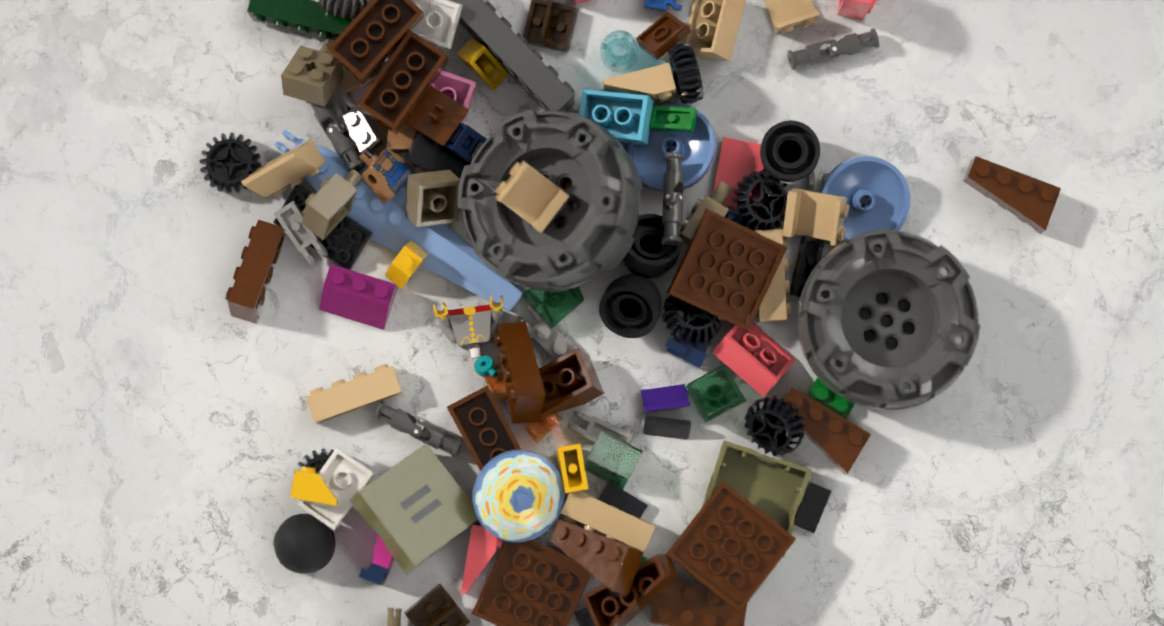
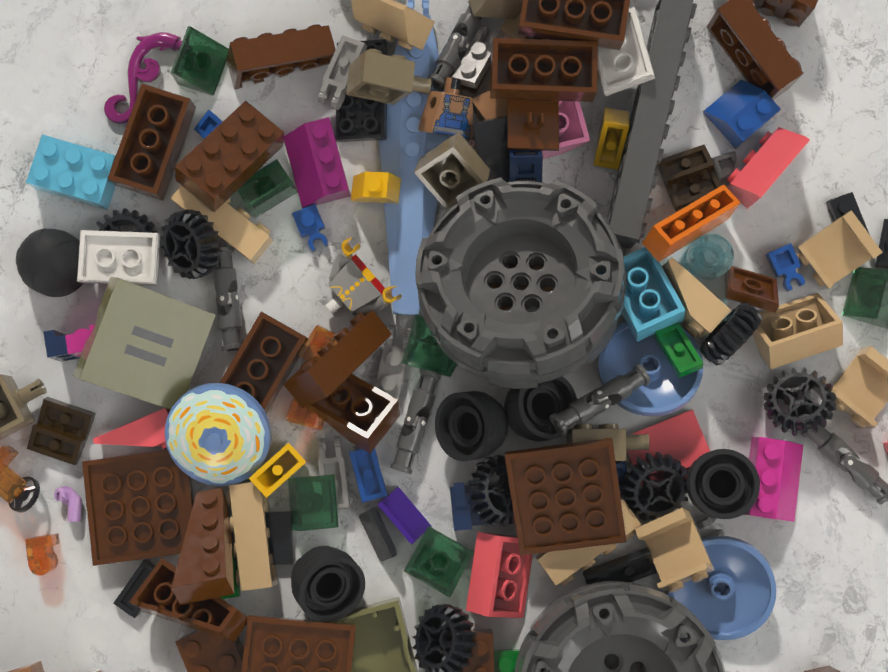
camera: 55 degrees right, 0 degrees up
yellow slope [290,466,339,506] -> none
teal piece [474,356,499,378] -> none
tan panel [495,160,569,233] -> none
none -> medium azure brick [26,134,116,210]
none -> magenta plant [104,32,190,124]
none -> reddish brown brick [108,84,196,201]
none -> black gear [160,209,222,279]
none -> clear green slope [170,26,229,96]
none -> reddish brown brick [175,101,284,212]
none -> blue plate [194,110,223,139]
none -> clear green slope [237,159,298,218]
none -> black piece [291,546,365,622]
none -> blue plate [292,204,328,252]
none -> blue plate [349,448,388,503]
none -> dark grey piece [390,369,441,474]
none -> orange brick [642,184,741,262]
none -> dark pink slope [745,437,804,522]
none -> black gear [763,367,836,437]

